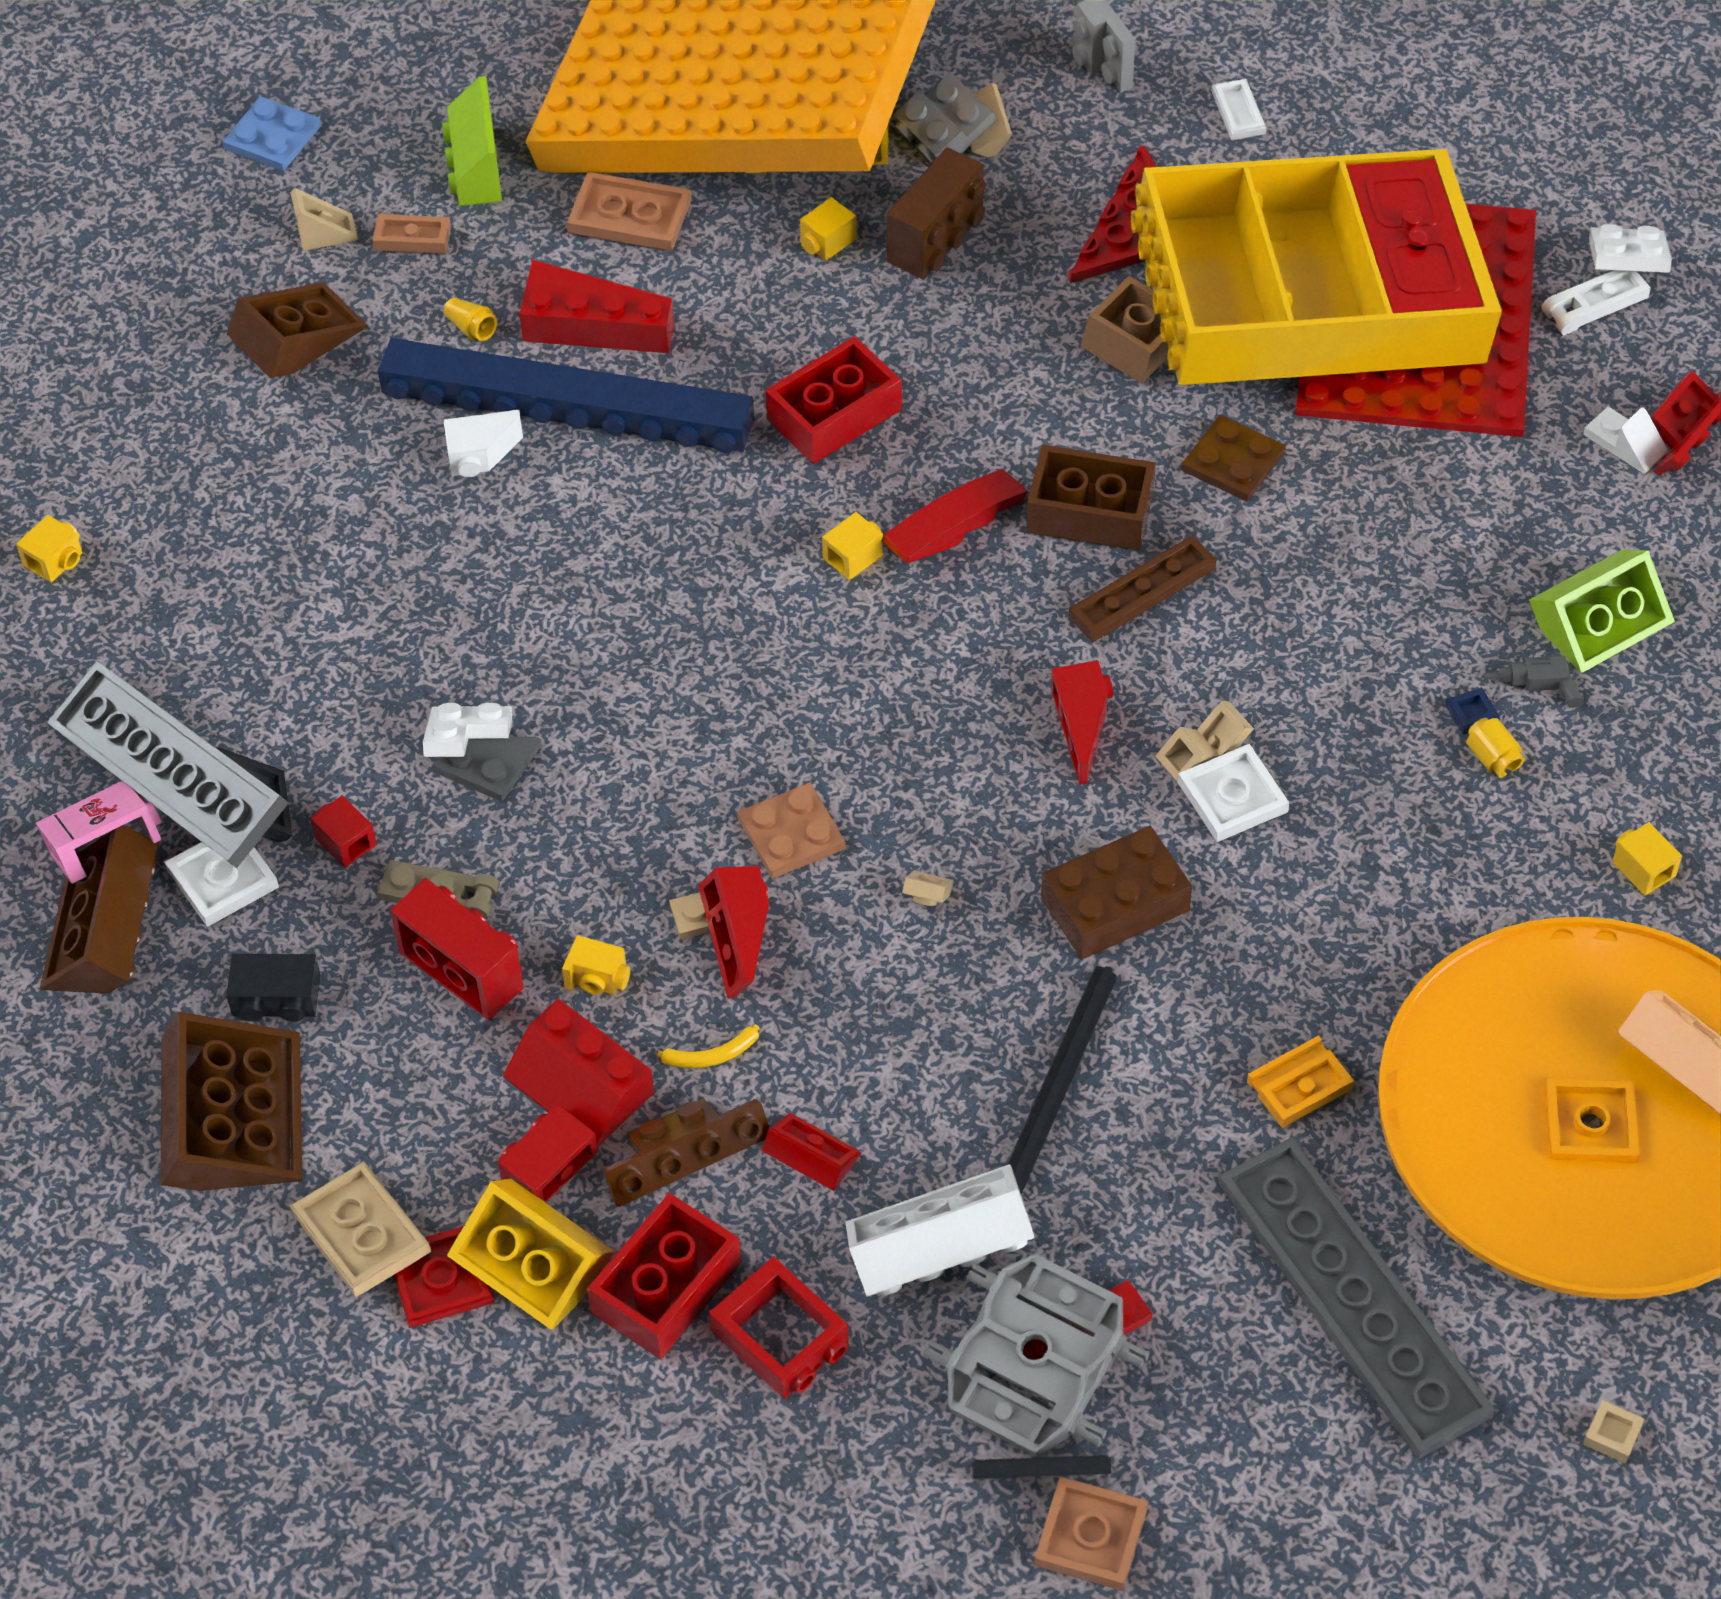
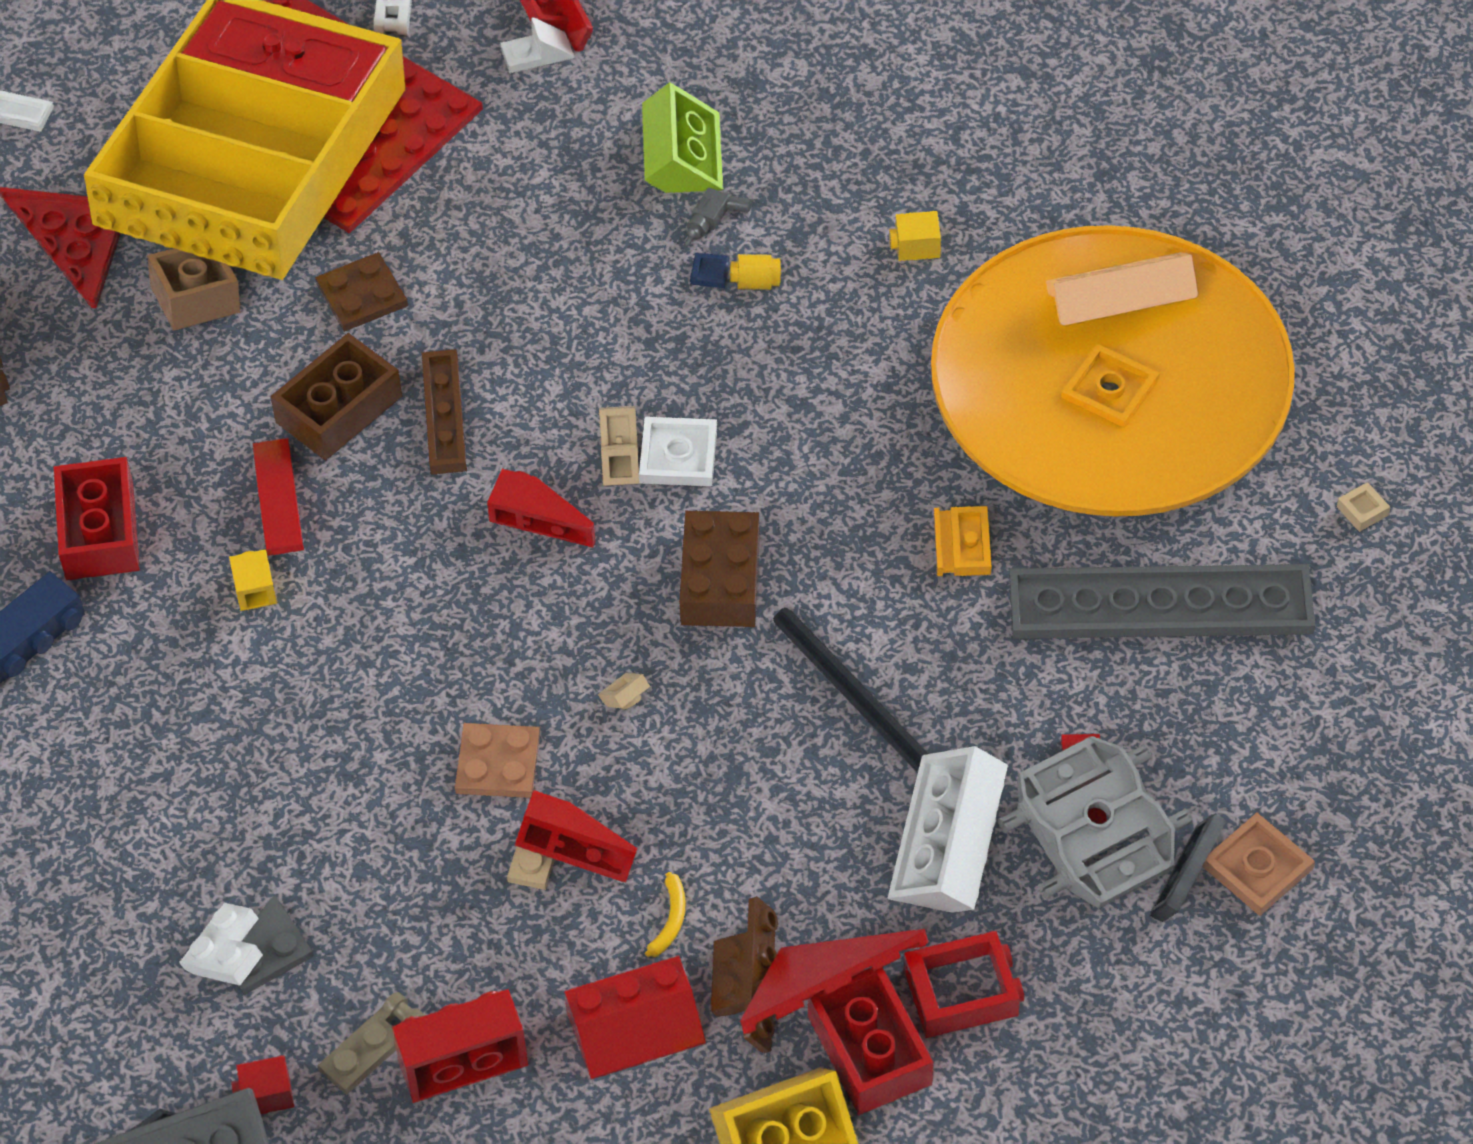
camera: 60 degrees left, 0 degrees up
red brick [498,1104,598,1203] -> none
yellow brick [562,935,630,995] -> none
red slope [762,1113,861,1191] -> none
none -> red tile [740,929,928,1034]

